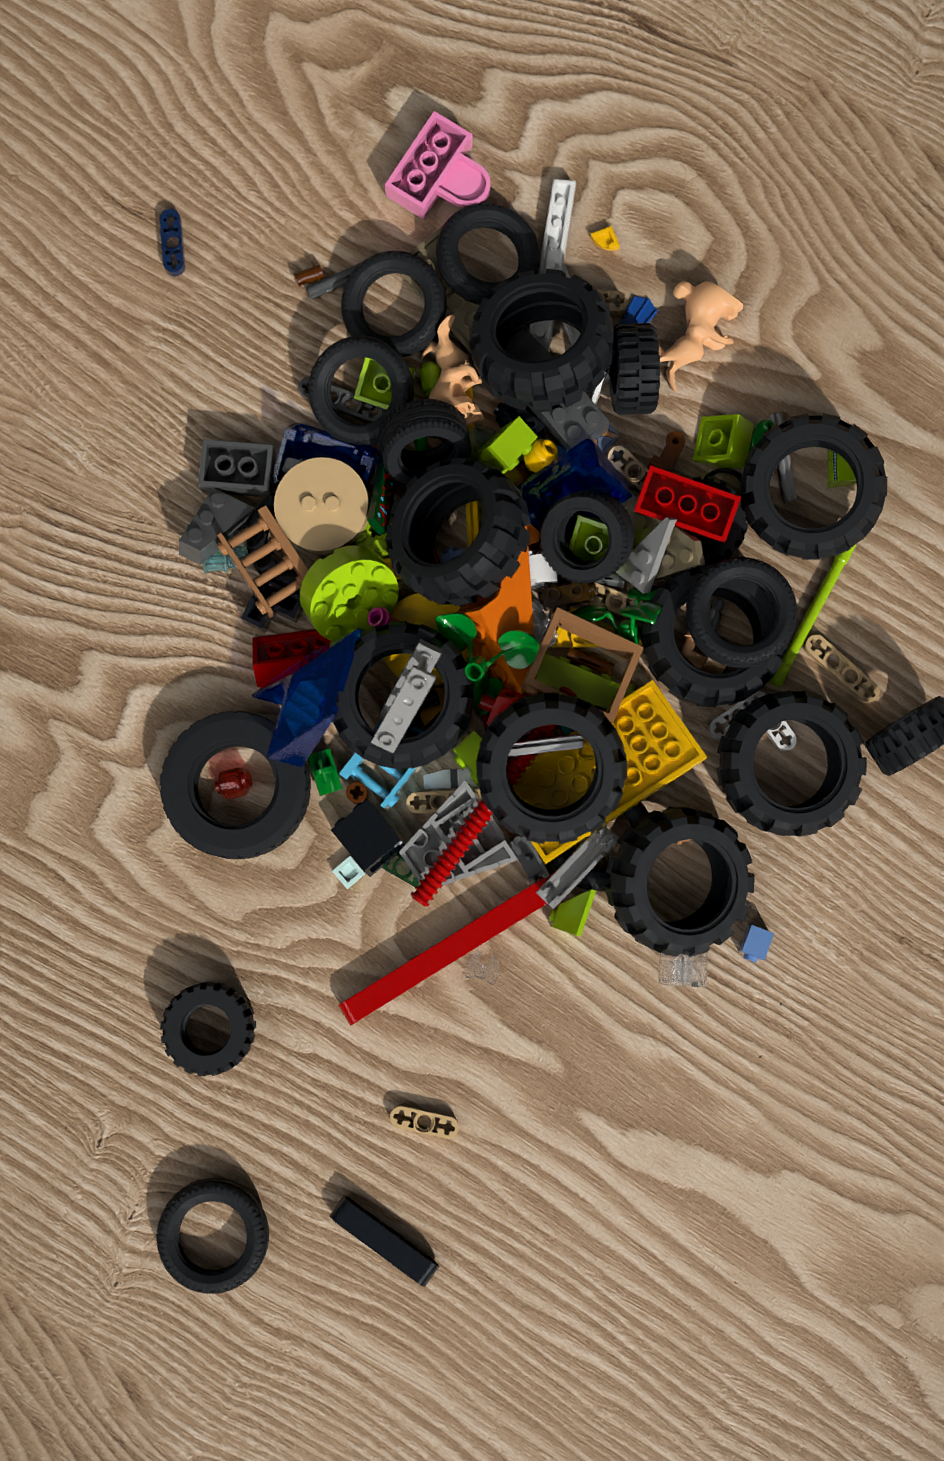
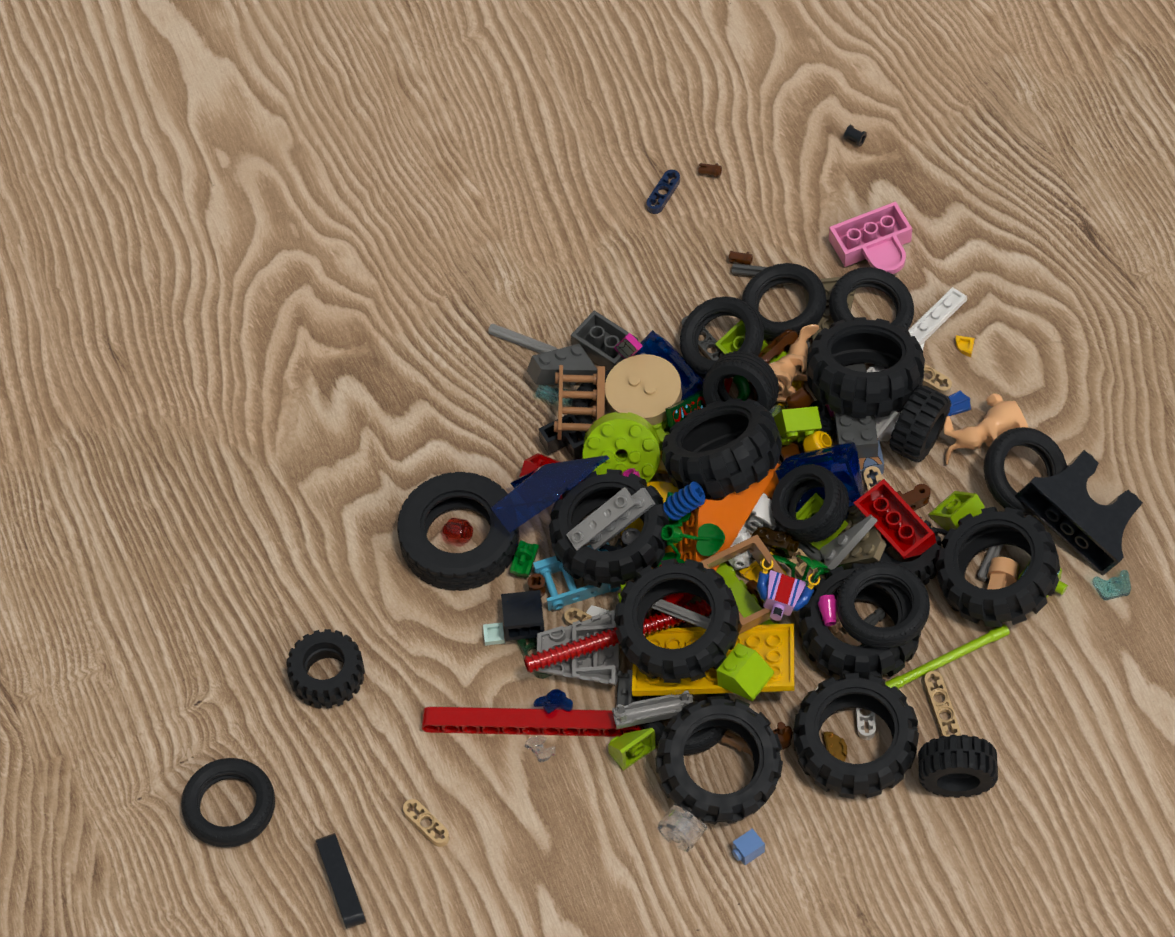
camera: 40 degrees right, 25 degrees down
none -> light grey axle [488,324,557,353]
none -> clear blue plate [534,689,573,714]
none -> tile [614,333,643,359]
none -> blue piece [663,481,705,520]
none -> reddish brown pin [698,163,722,178]
none -> lime slope [716,643,774,701]
none -> torso [757,558,820,621]
none -> reddish brown hinge [758,329,798,364]
none -> reddish brown piece [773,722,793,750]
none -> reddish brown piece [786,387,815,409]
none -> dark pink cone [817,595,837,626]
none -> pearl gold tile [823,732,847,762]
none -> black bush [843,124,867,146]
none -> black tyre [984,427,1067,516]
none -> light nougat piece [987,556,1020,589]
none -> black piece [1015,450,1143,576]
none -> clear light blue piece [1092,570,1131,600]

